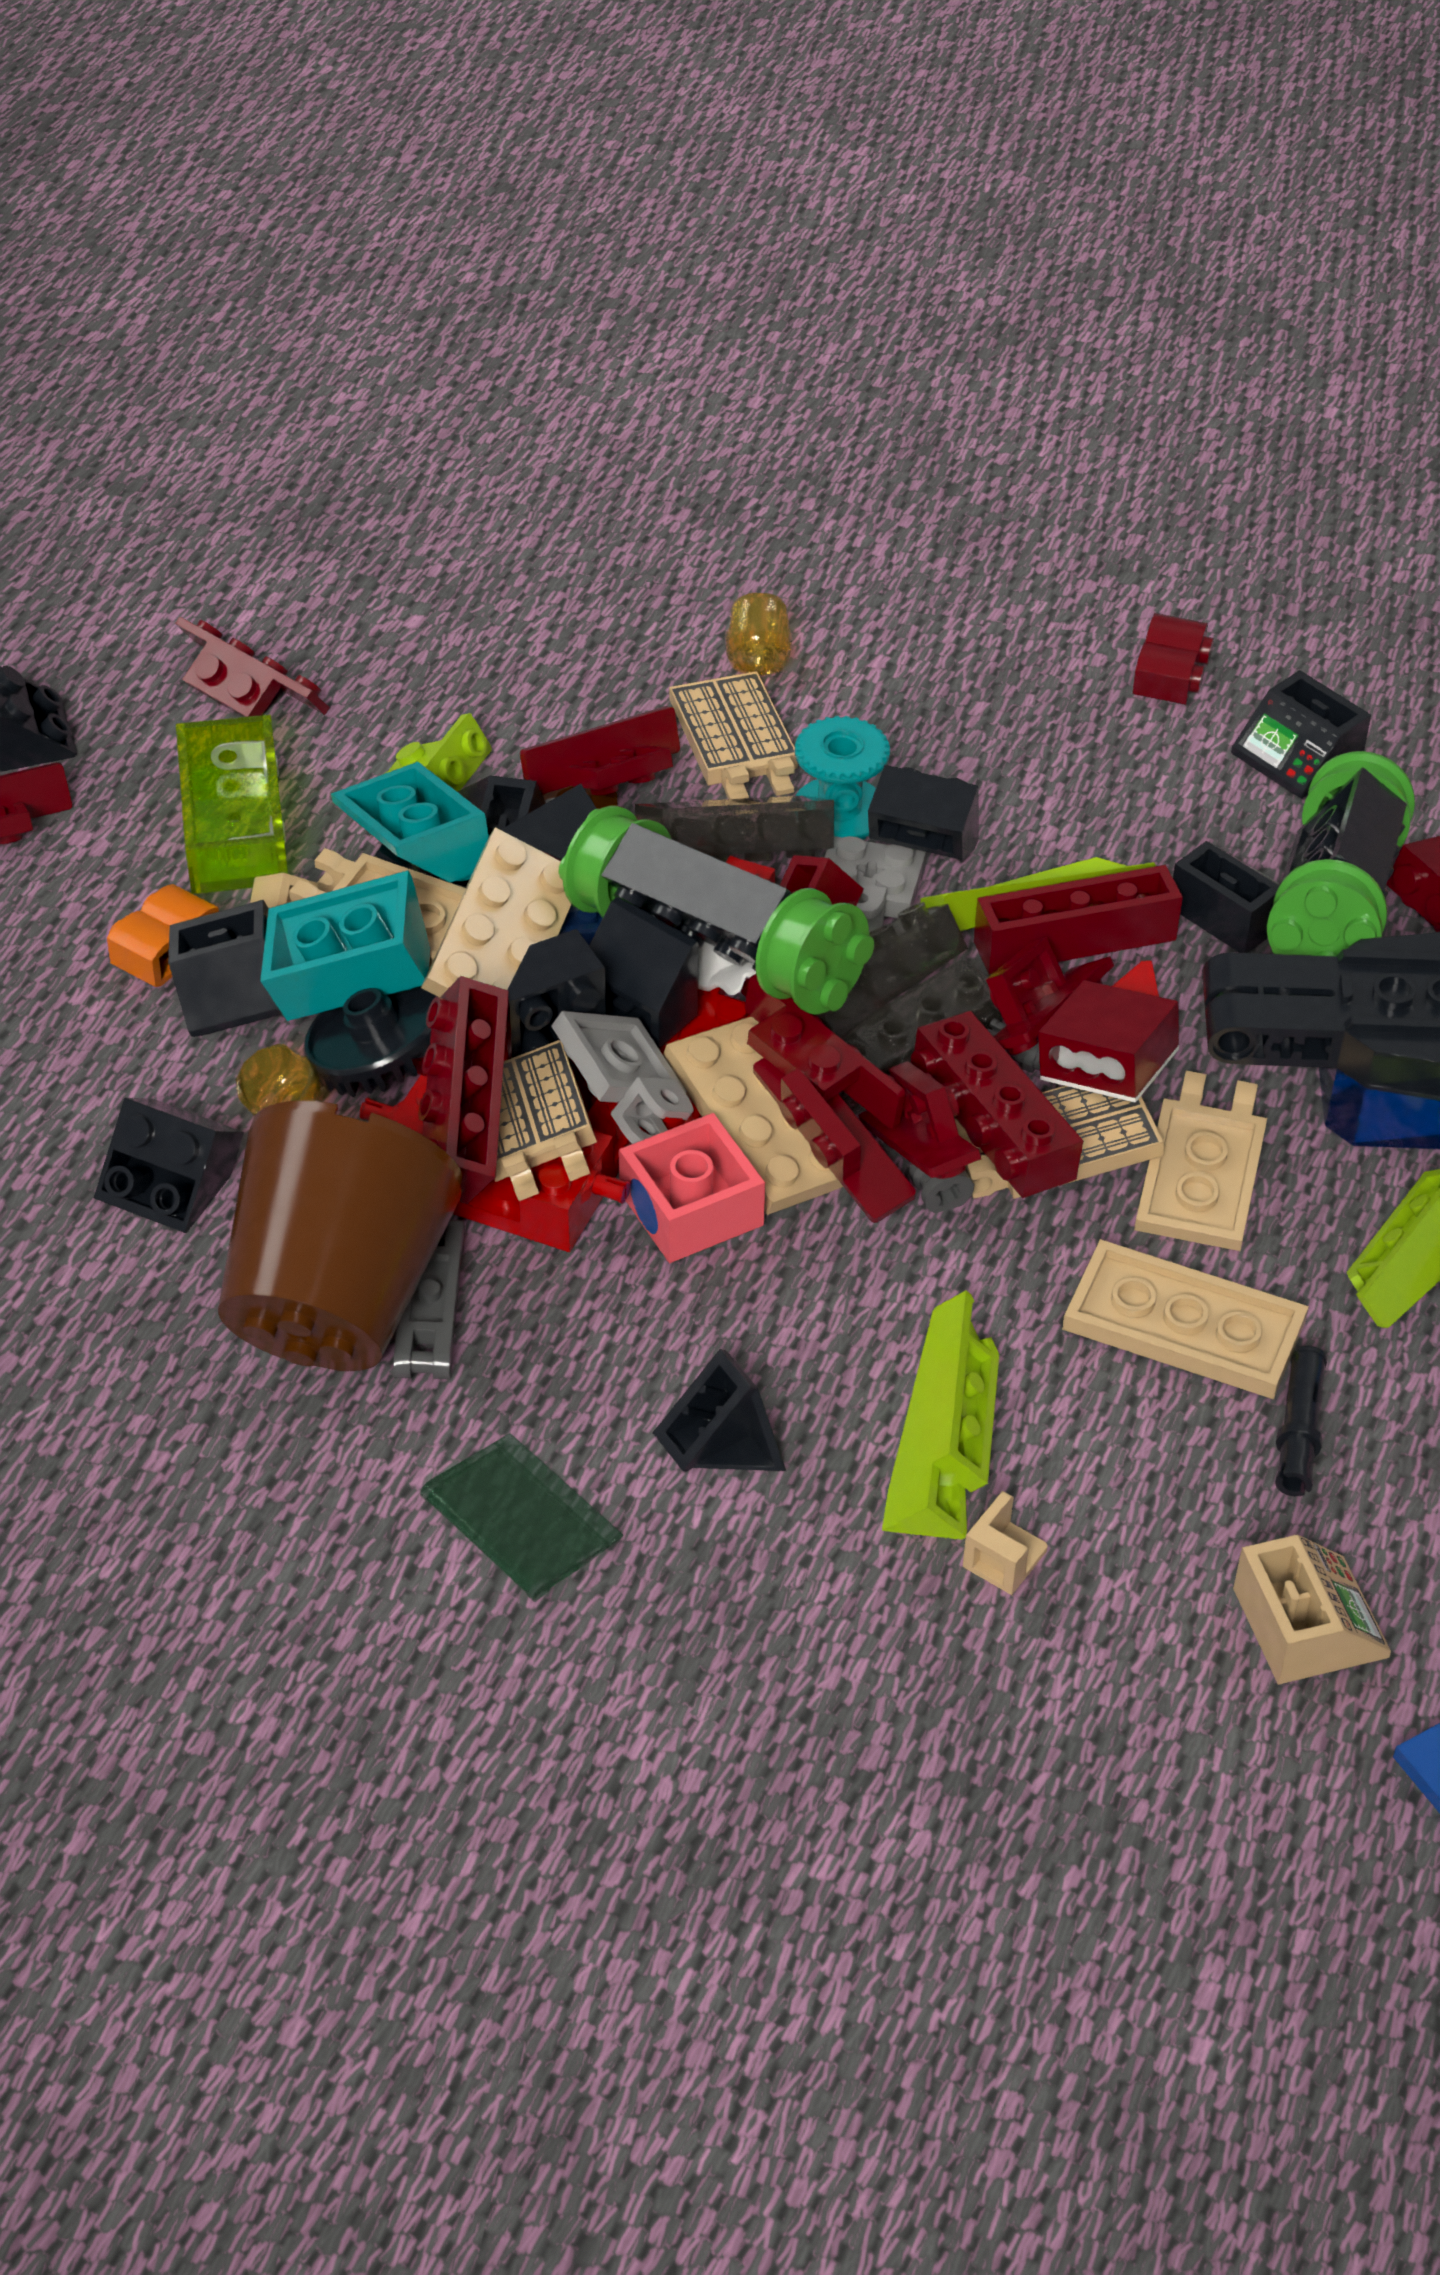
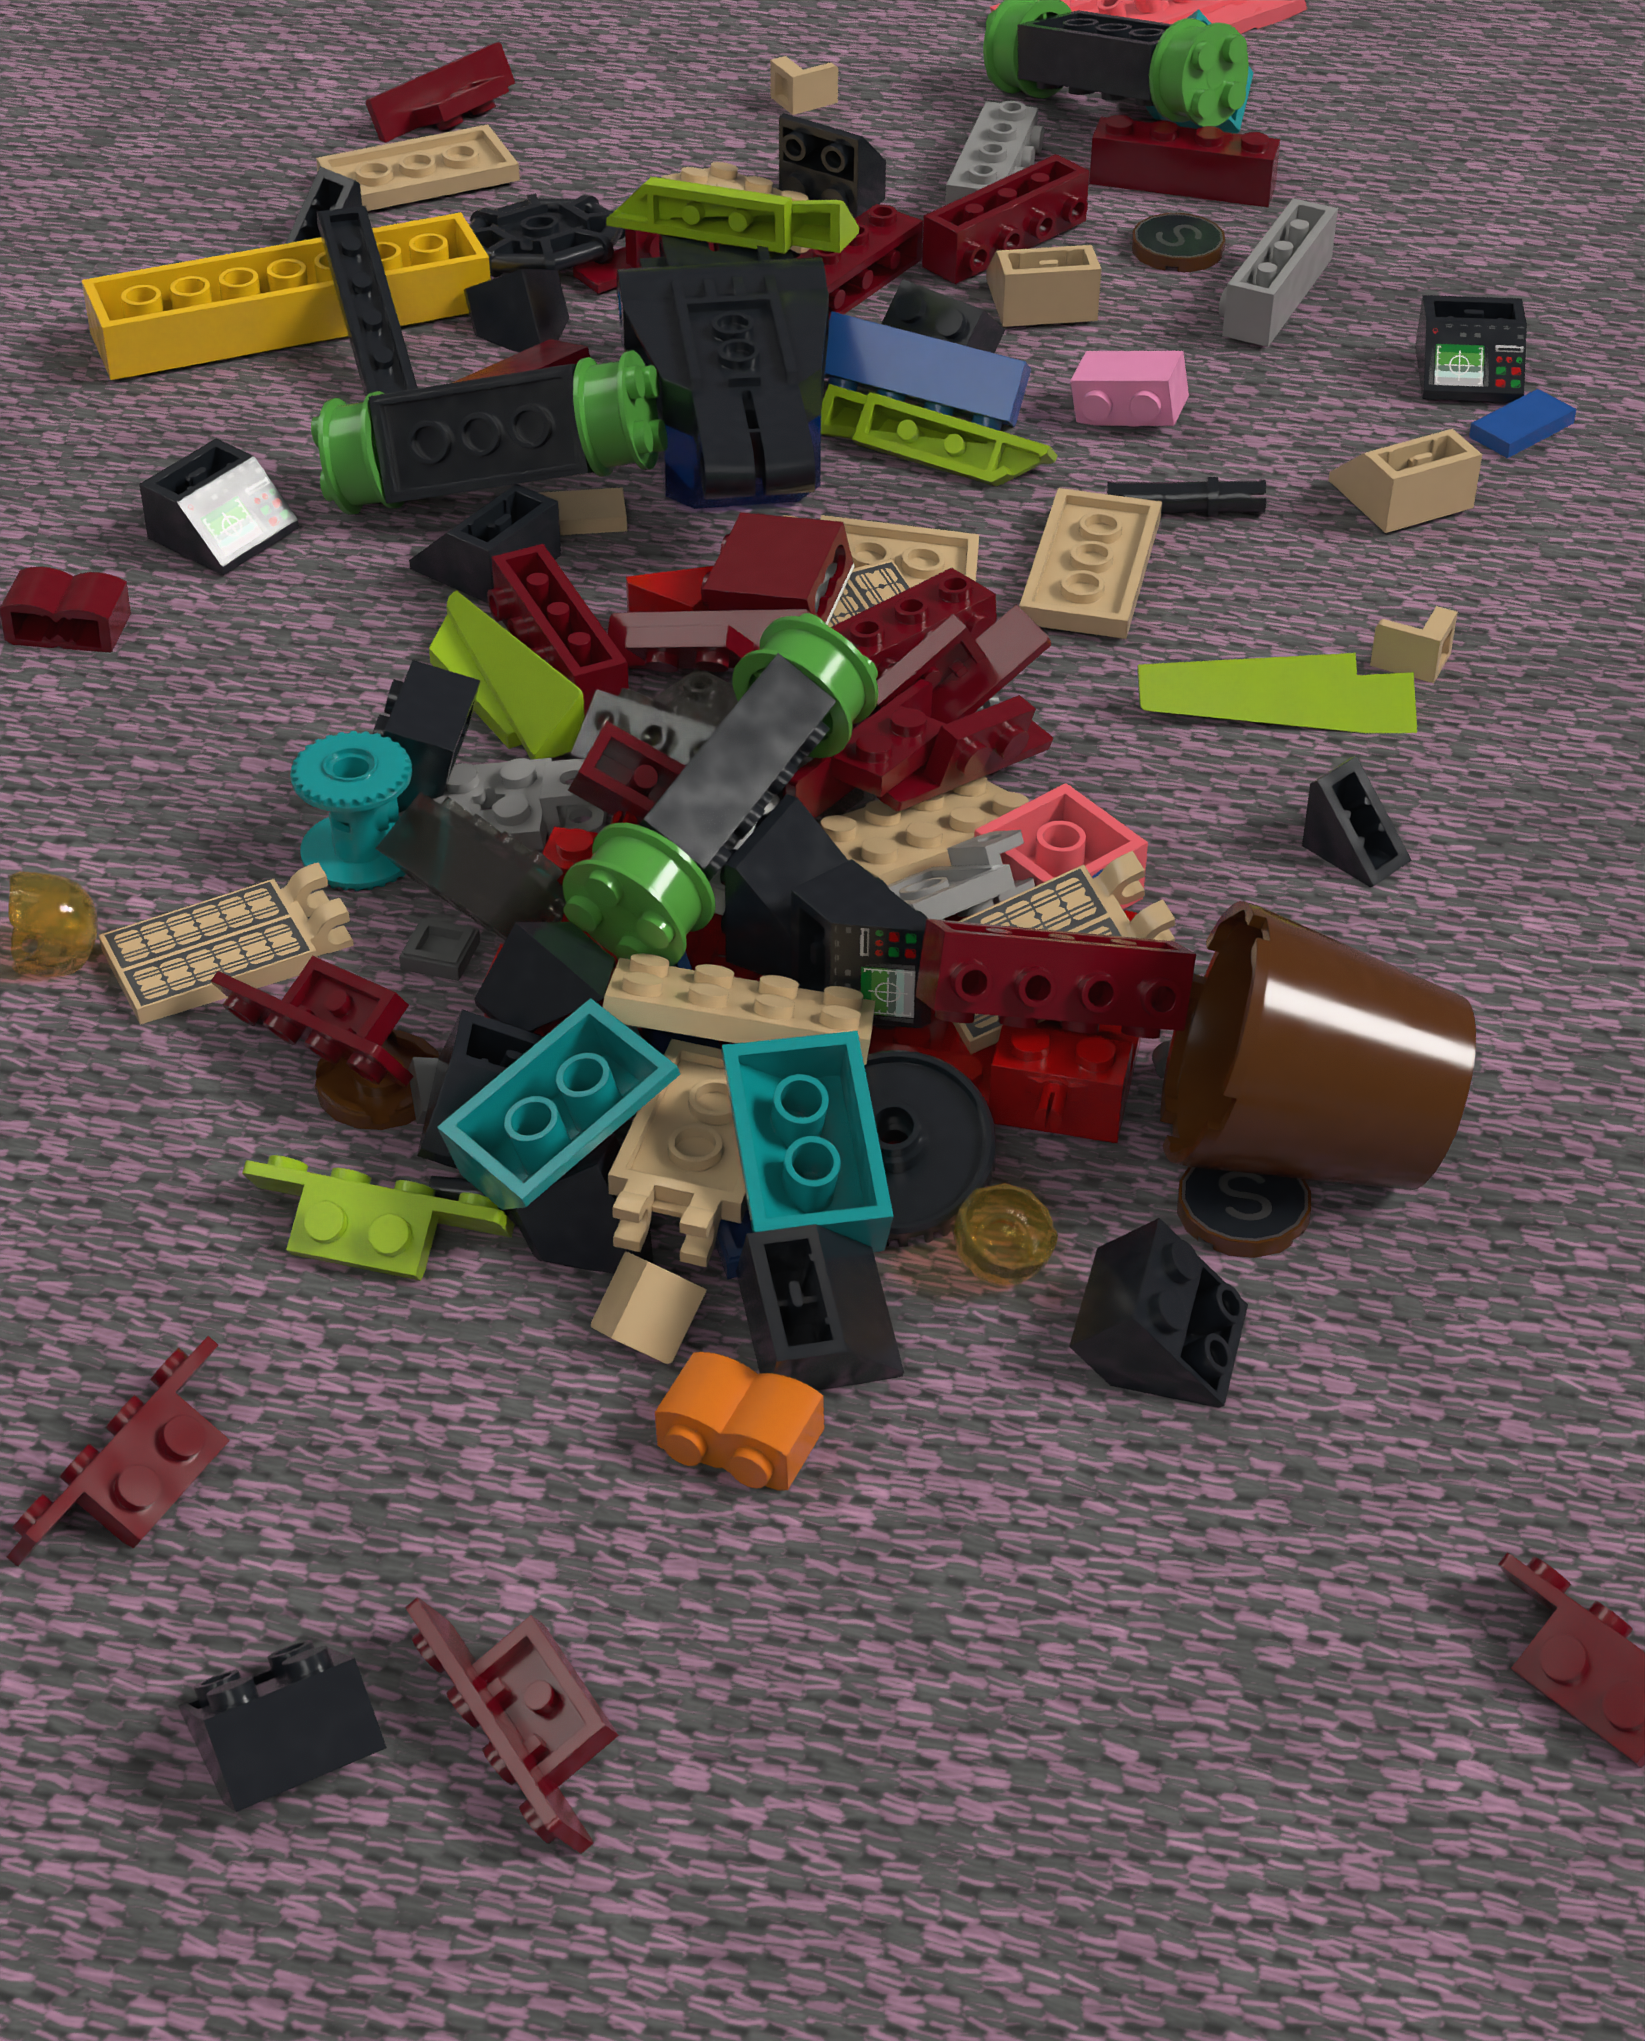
camera: 100 degrees left, 5 degrees down
clear neon green piece [176,715,288,894] -> none
clear green piece [420,1433,623,1602] -> none

